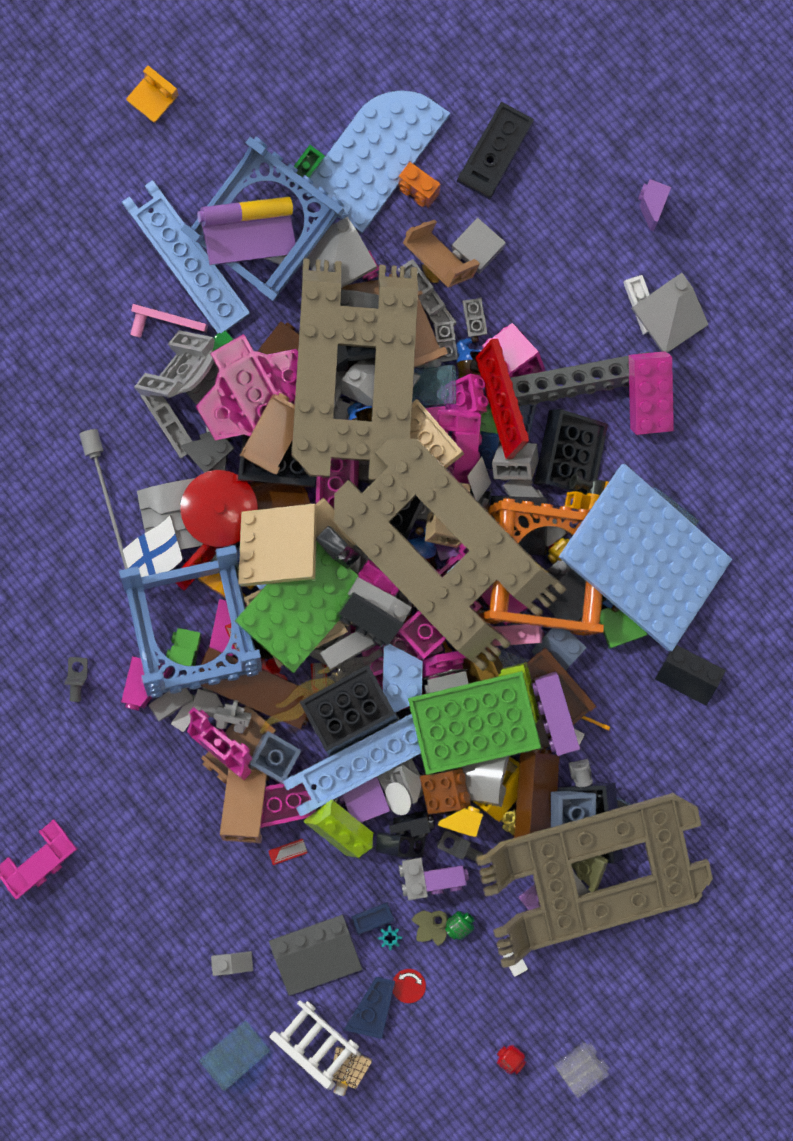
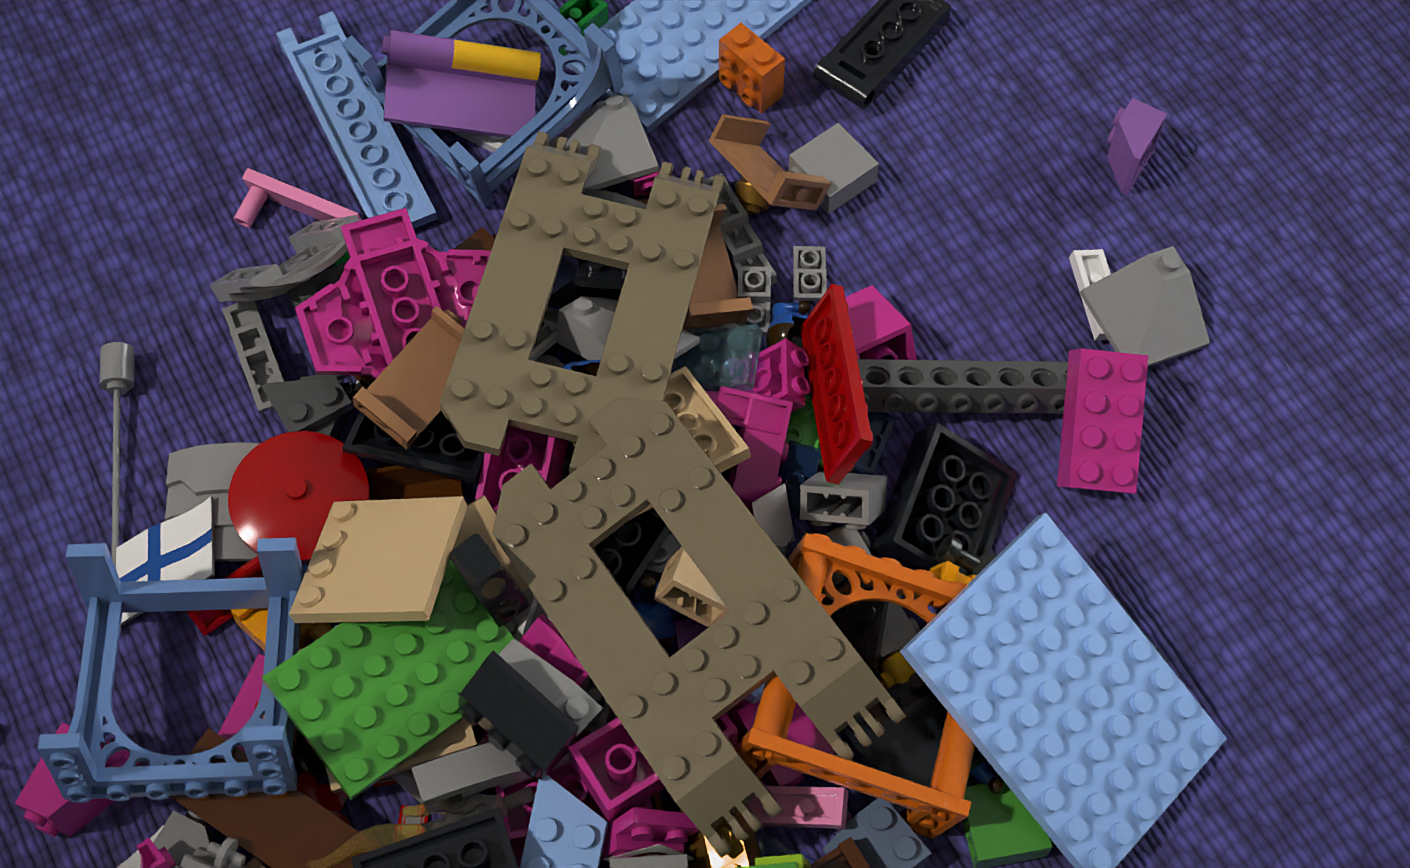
camera: 10 degrees right, 20 degrees down
light grey slope [149,688,193,721] -> none
bright green brick [166,628,202,668] -> none

